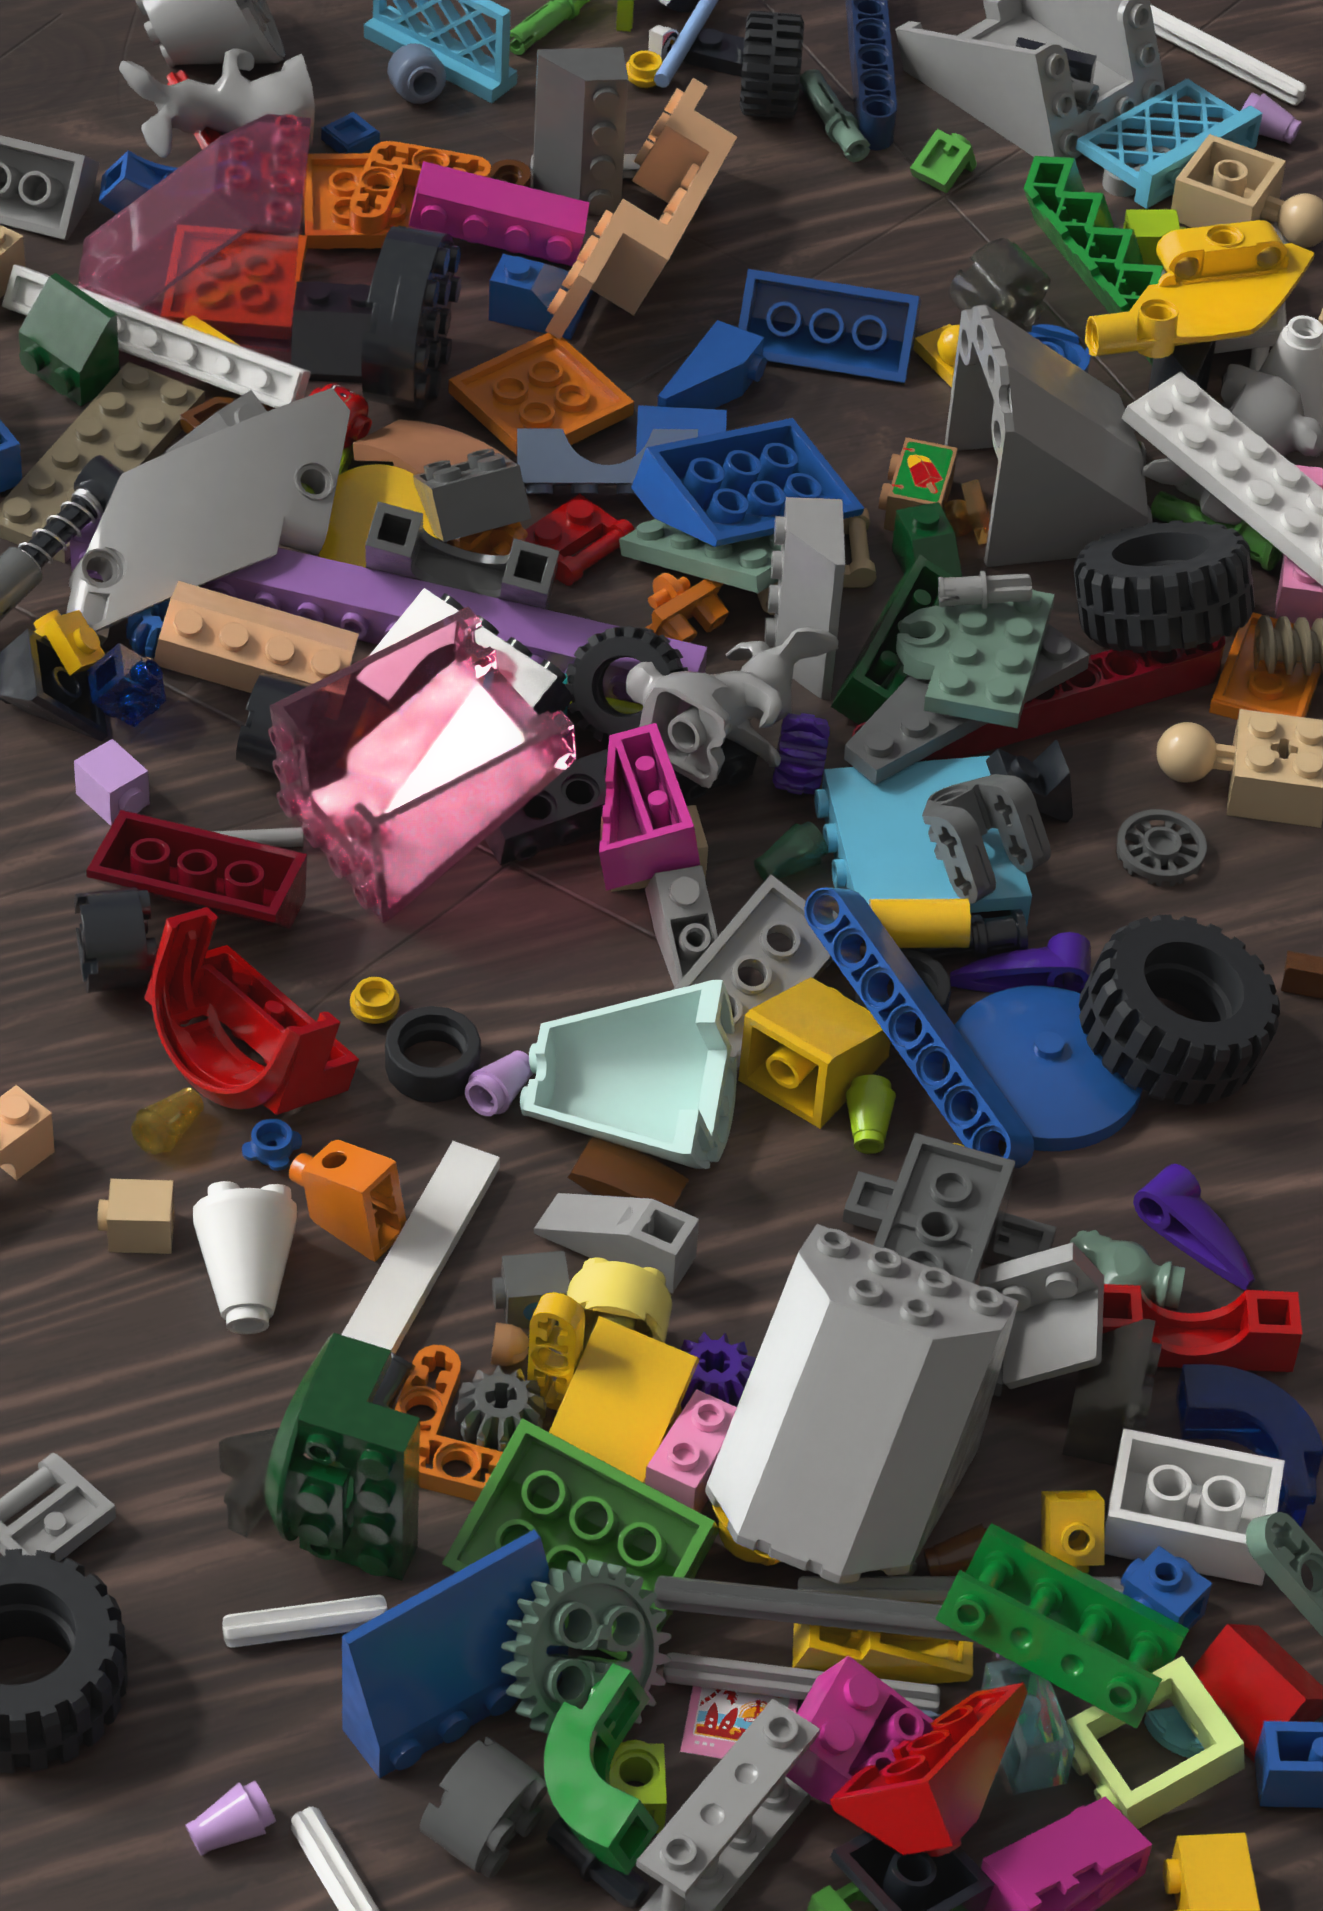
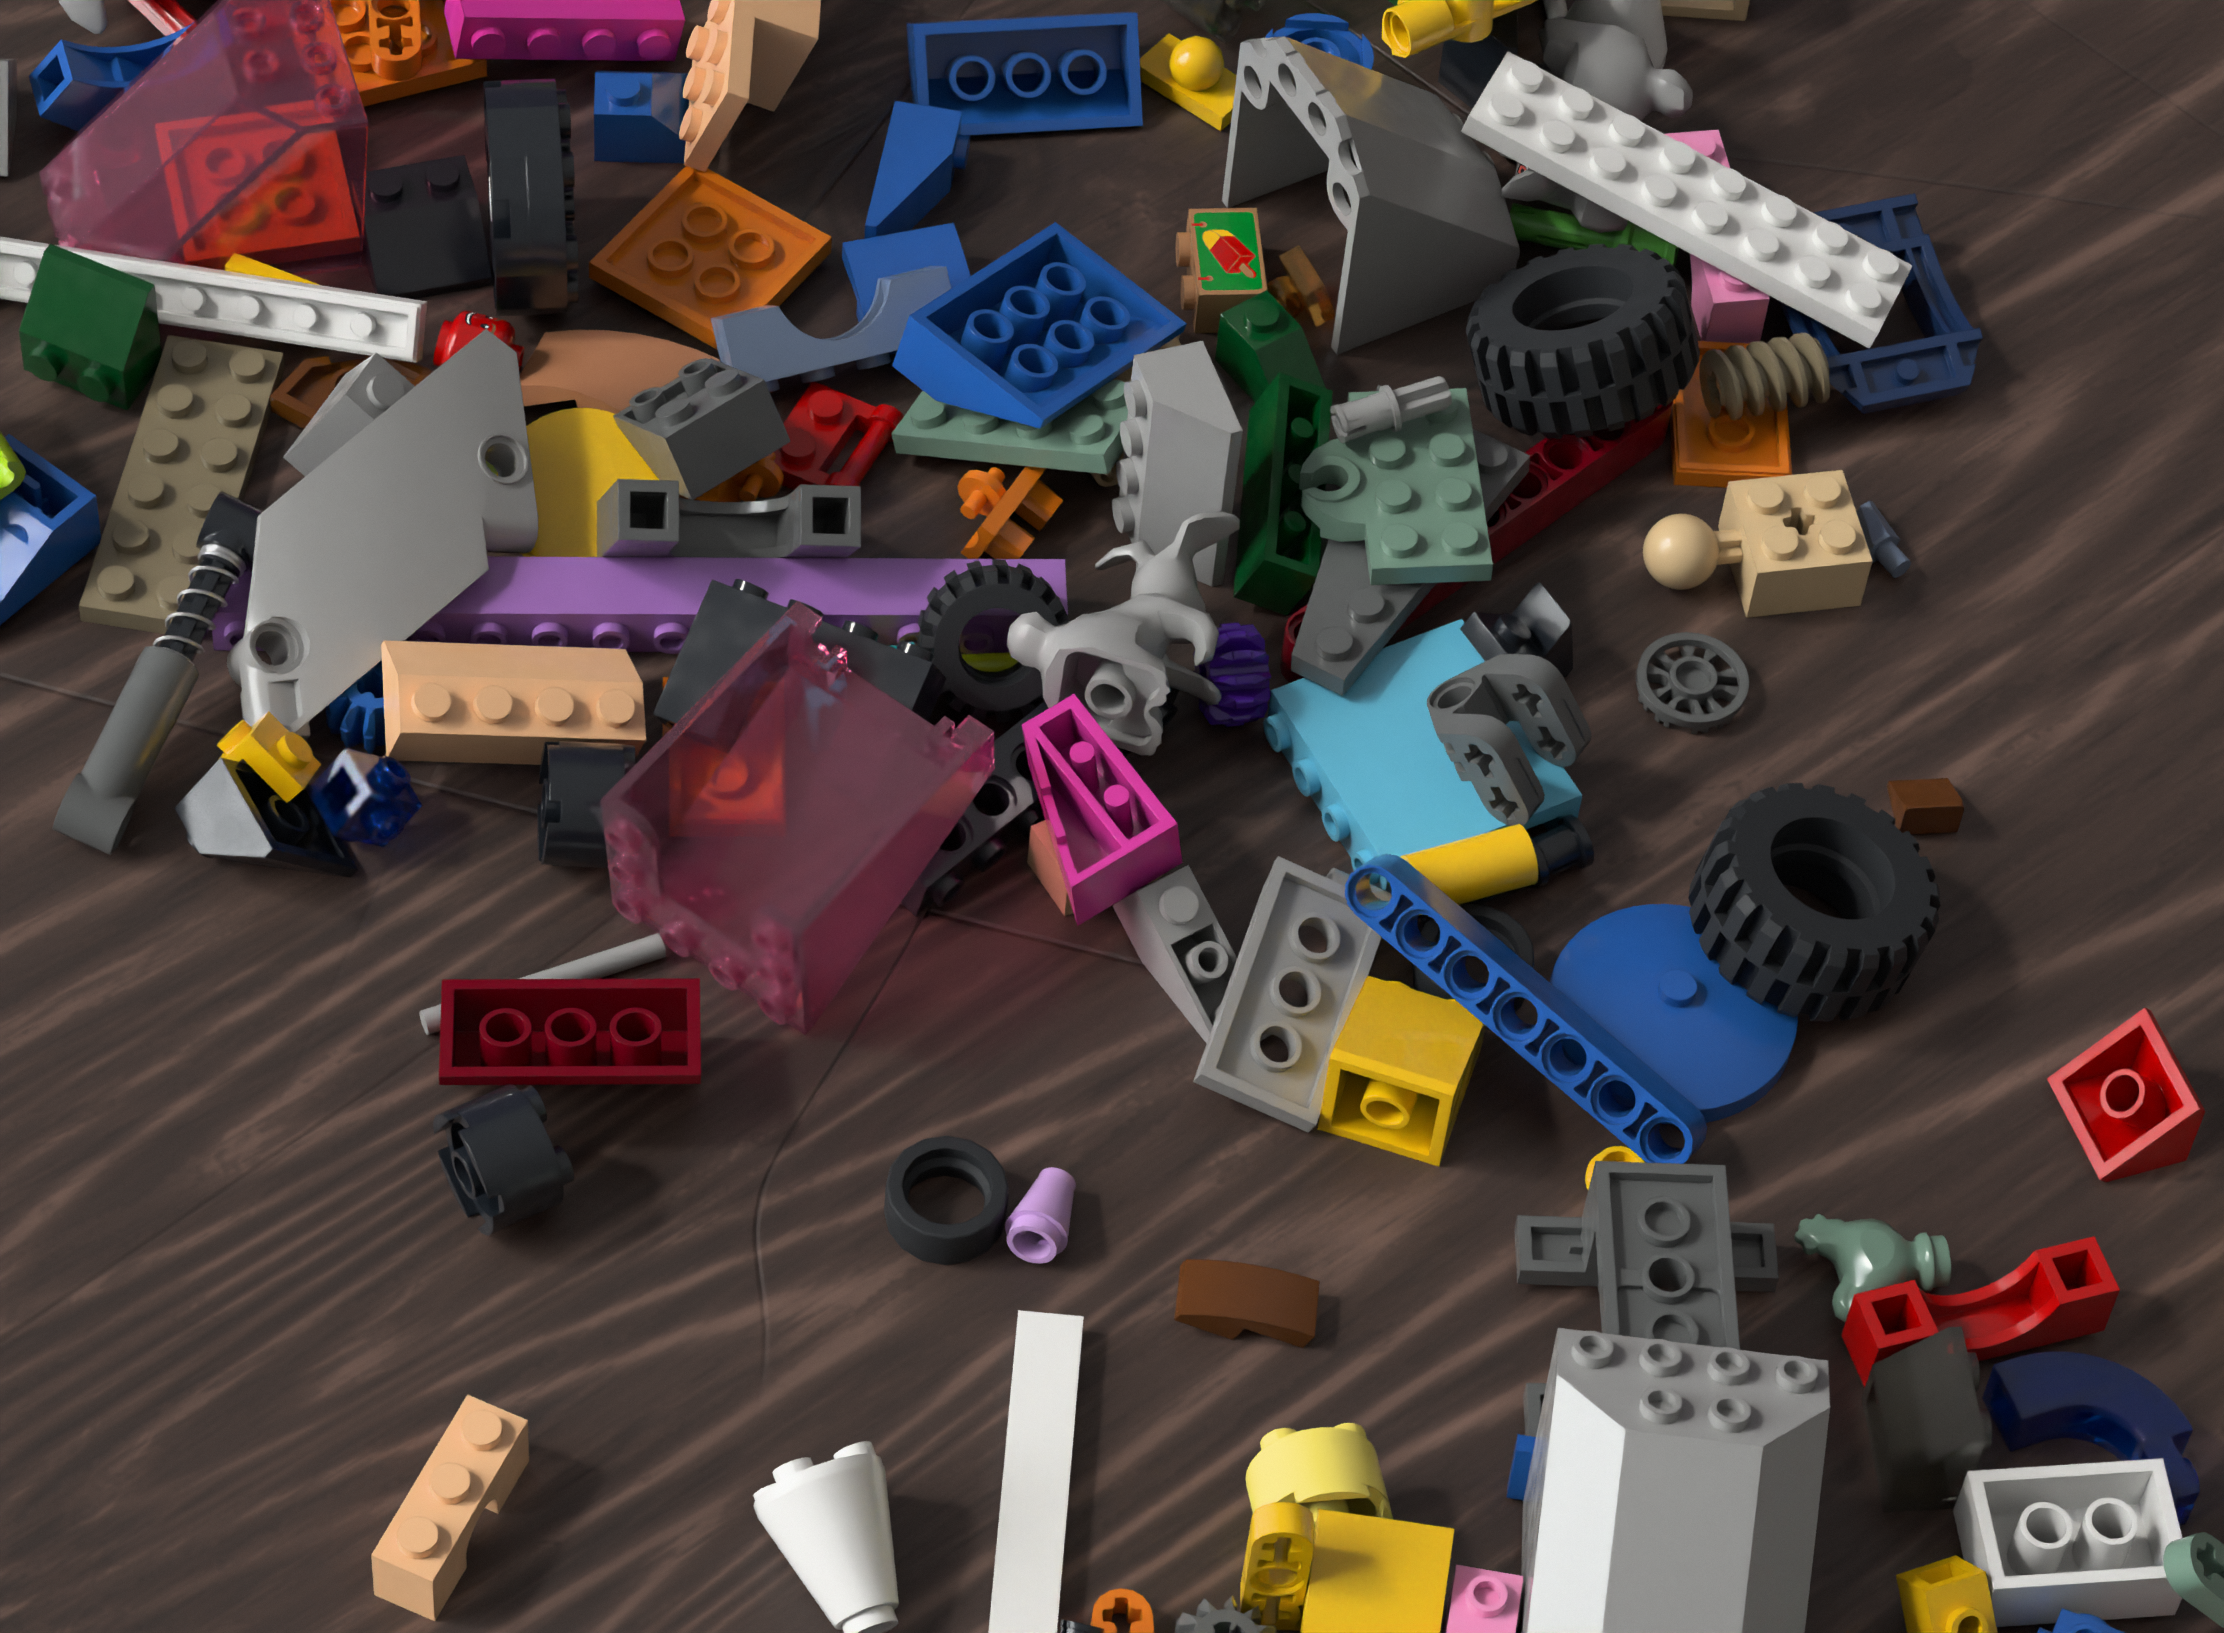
camera: 20 degrees left, 5 degrees up
lavender brick [74,739,150,826] -> none
tan brick [98,1179,175,1254] -> none
clear yellow cone [131,1087,204,1154] -> none
red piece [144,907,359,1115] -> none
blue plate [242,1119,302,1171] -> none
orange torso [289,1140,406,1262] -> none
yellow plate [350,977,400,1024] -> none
medium nougat hinge [491,1322,529,1367] -> none
dark grey brick [492,1251,570,1328] -> none
light aqua cone [520,980,737,1169] -> none
light grey slope [534,1193,699,1294] -> none
dark purple gear [680,1331,756,1411] -> none
clear green cone [754,821,828,882] -> none
lime cone [845,1074,896,1154] -> none
dark purple piece [950,932,1091,993] -> none
light grey bracket [979,1242,1104,1389] -> none
dark purple piece [1133,1164,1255,1290] -> none

